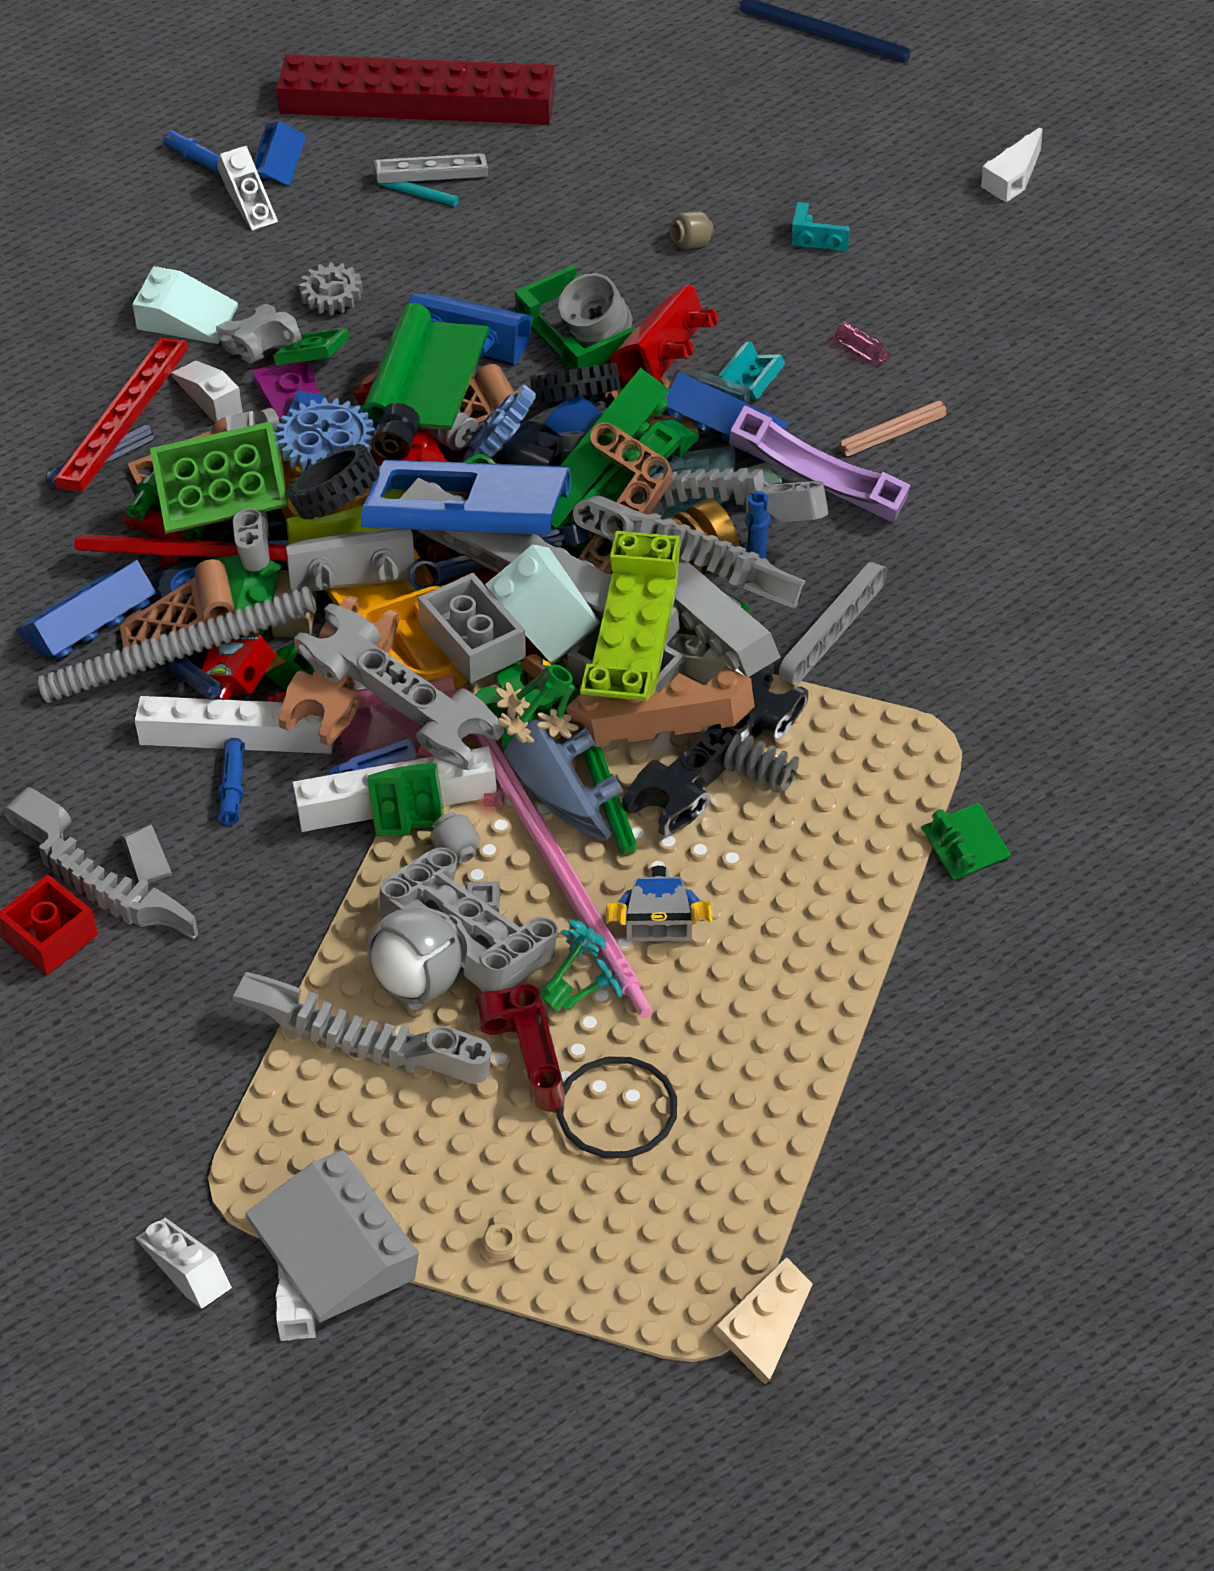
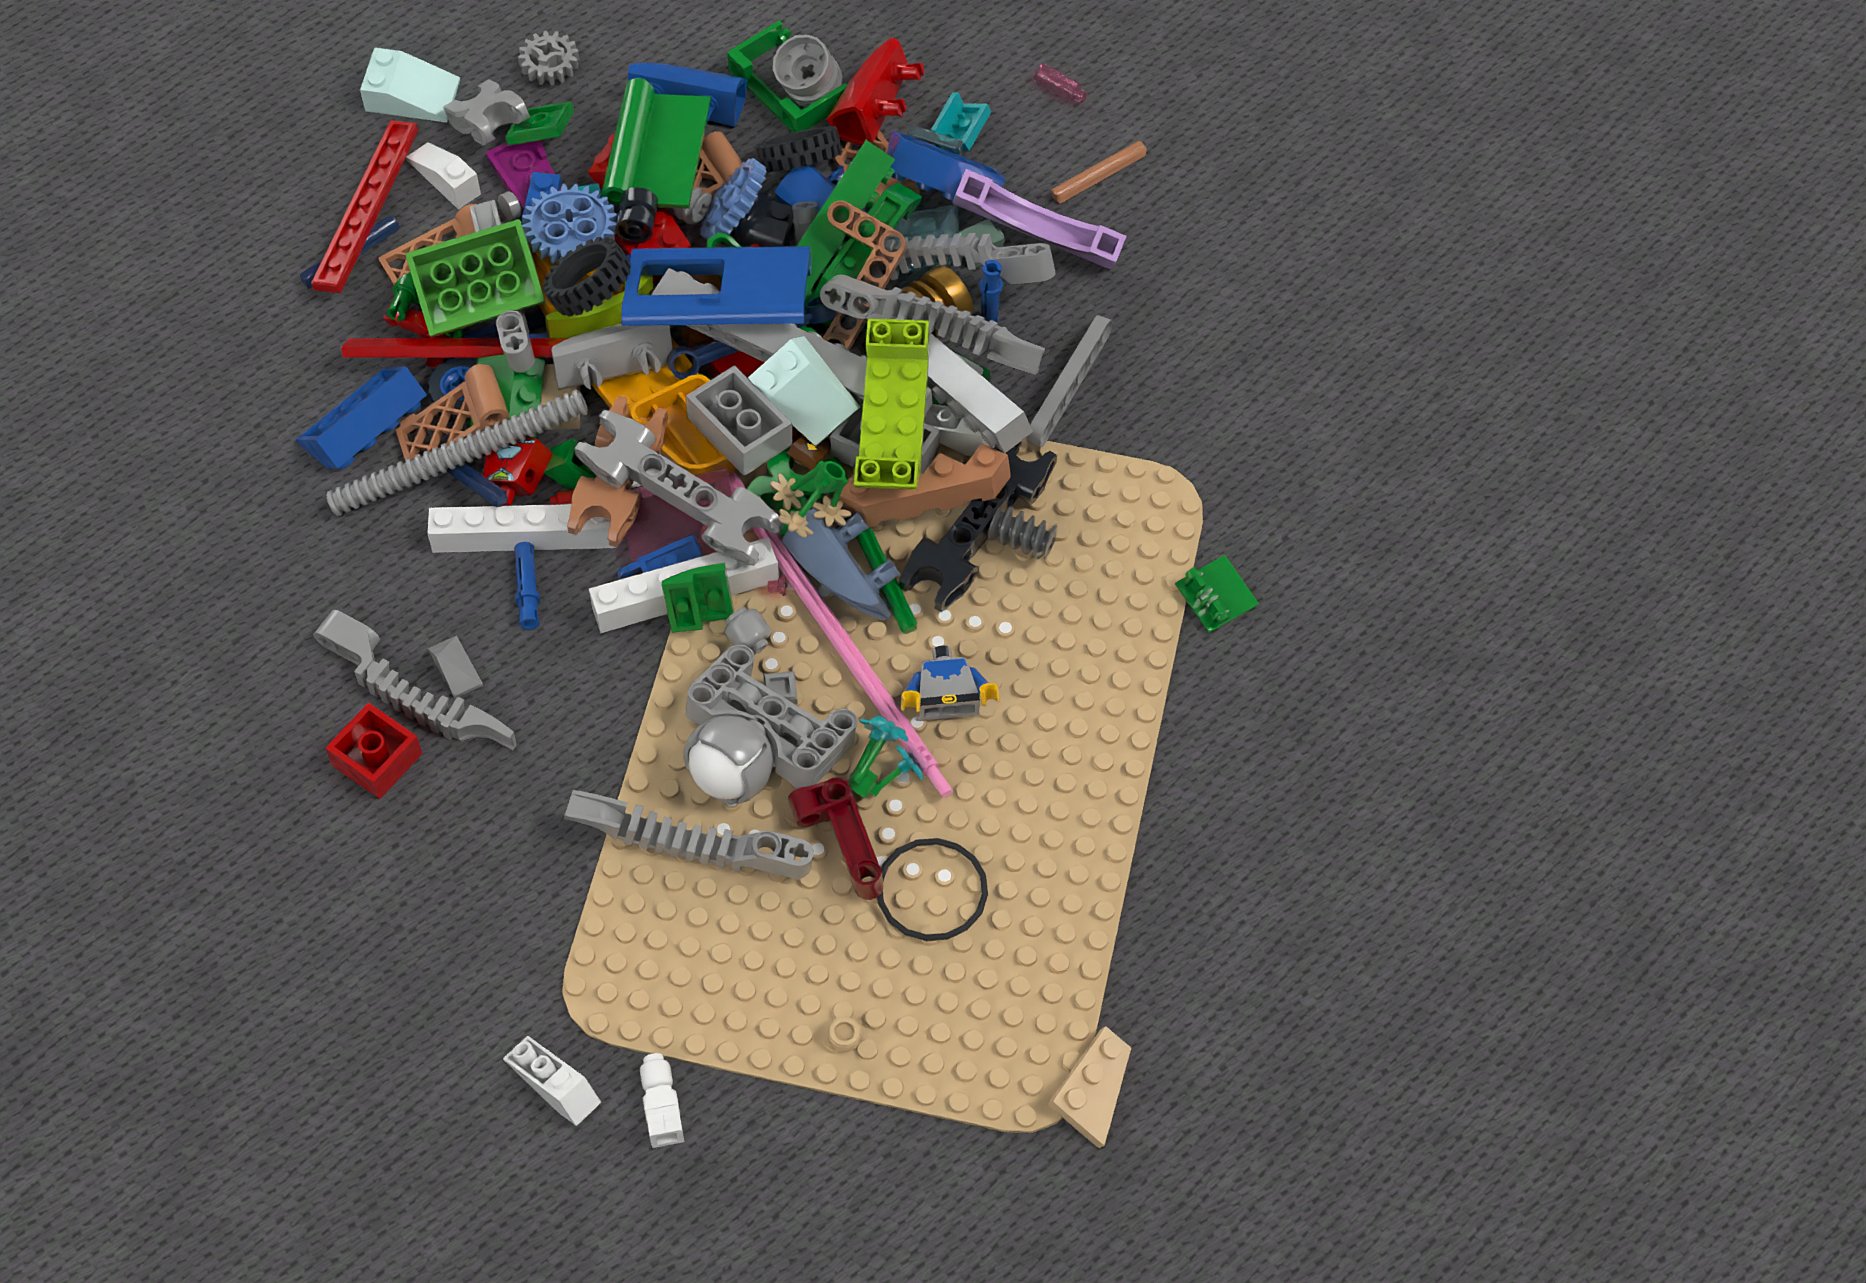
camera: 10 degrees left, 10 degrees up
light grey slope [245,1150,419,1322] -> none

